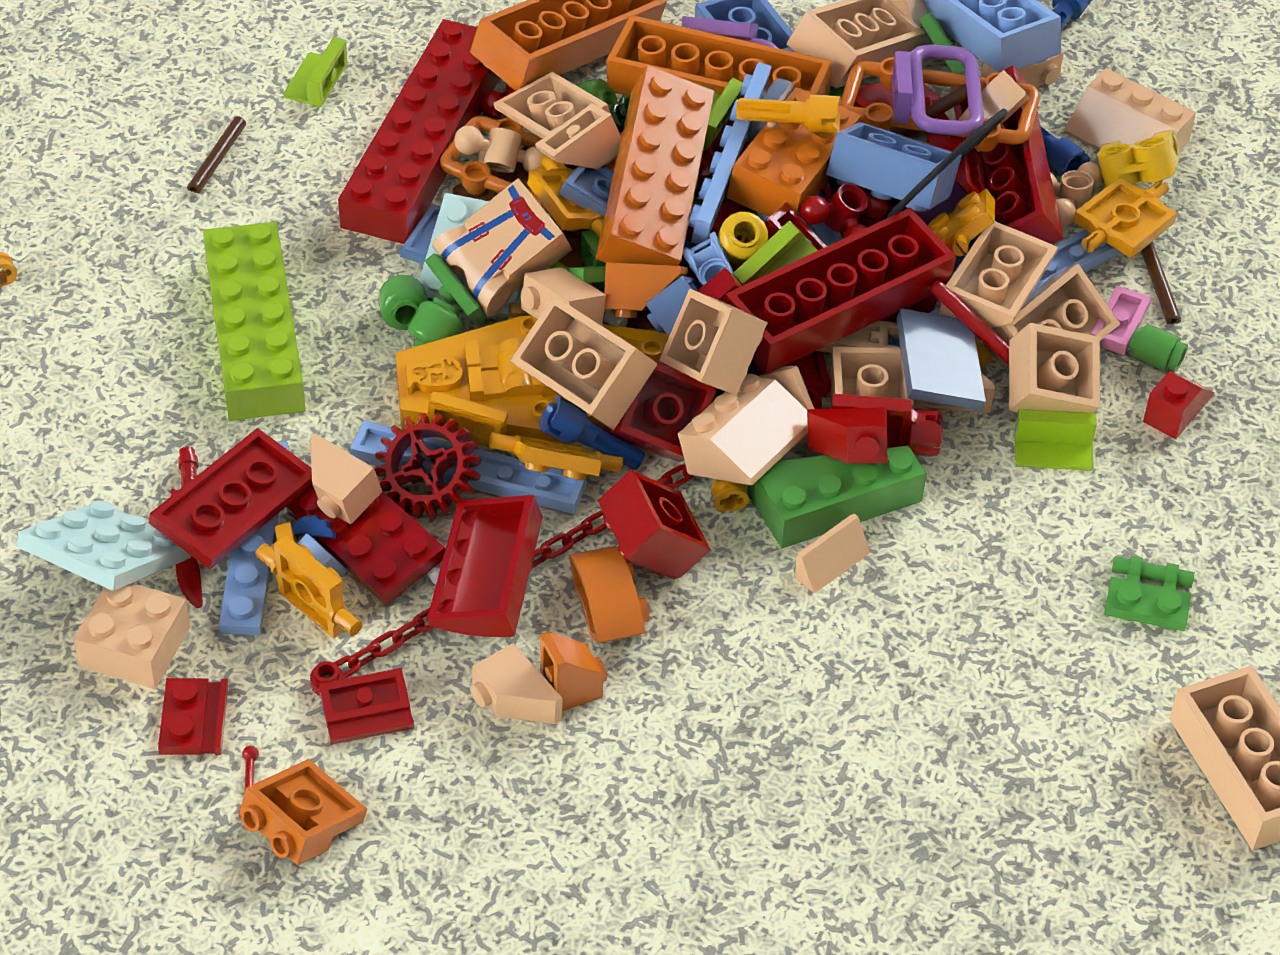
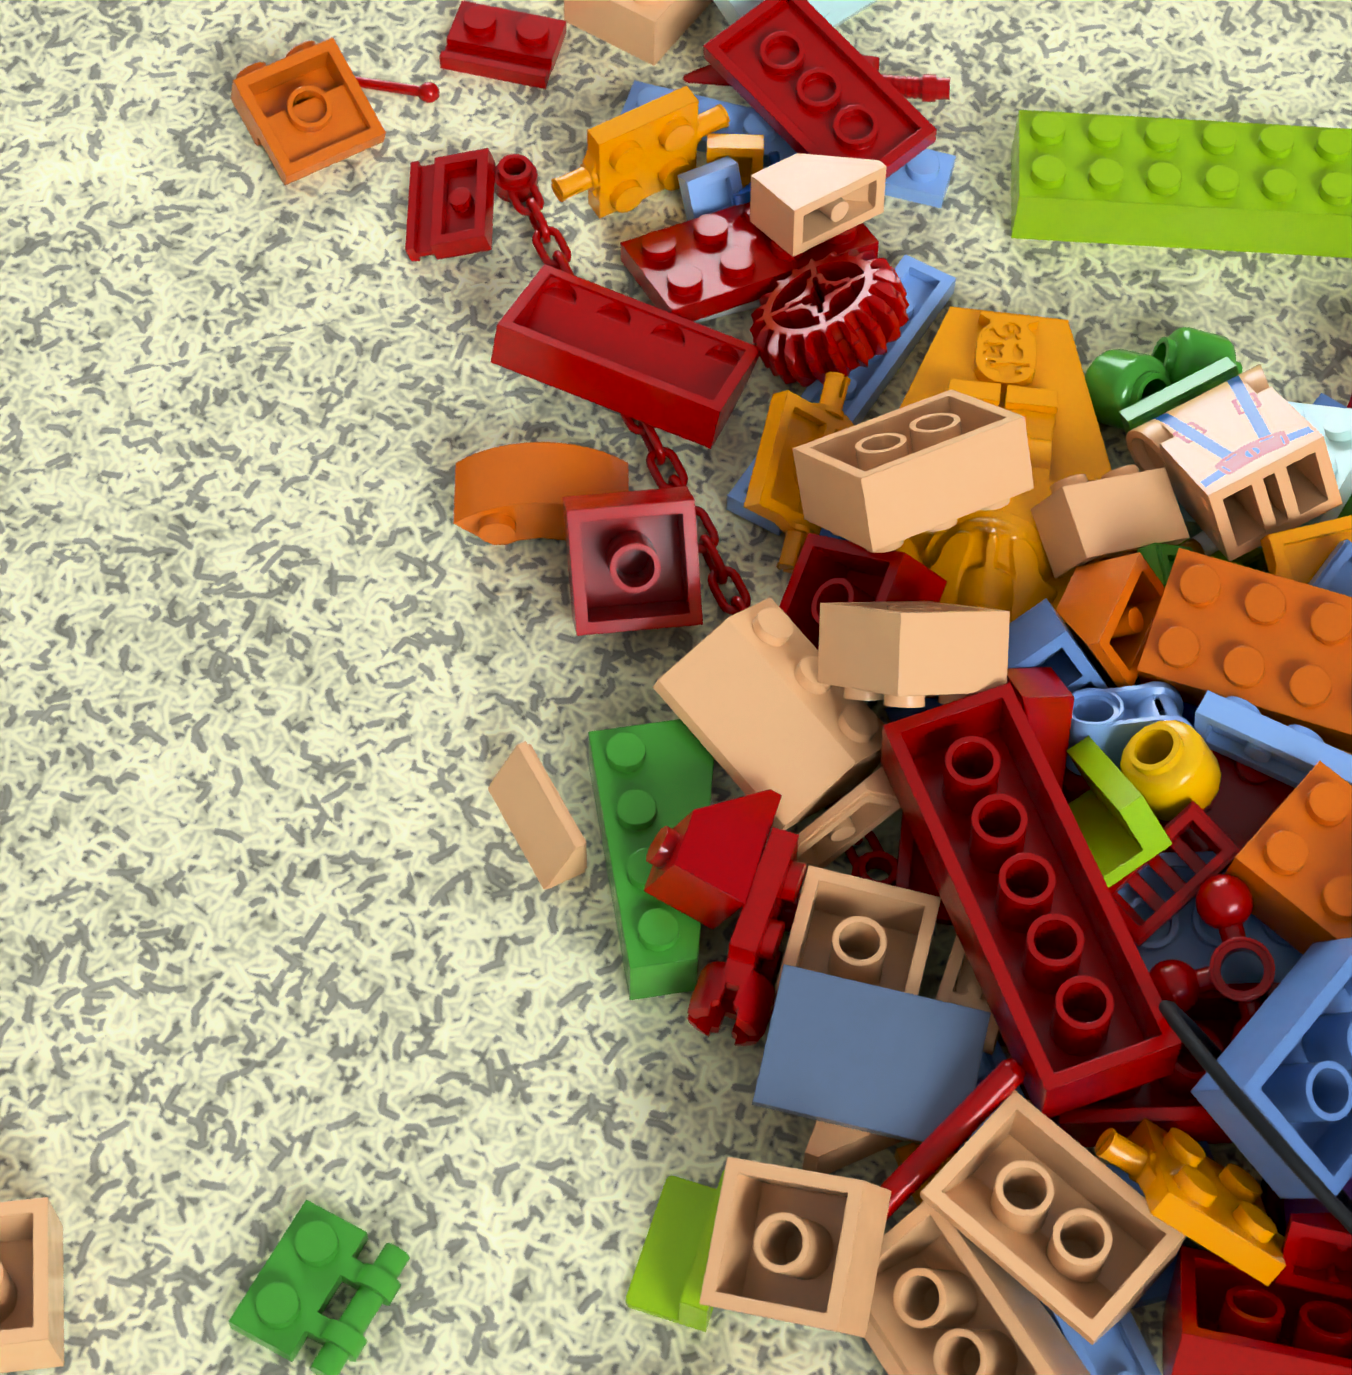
camera: 105 degrees right, 10 degrees up
light orange plate [428,391,508,445] -> none
light nougat slope [470,643,562,724] -> none
orange slope [540,632,607,712] -> none

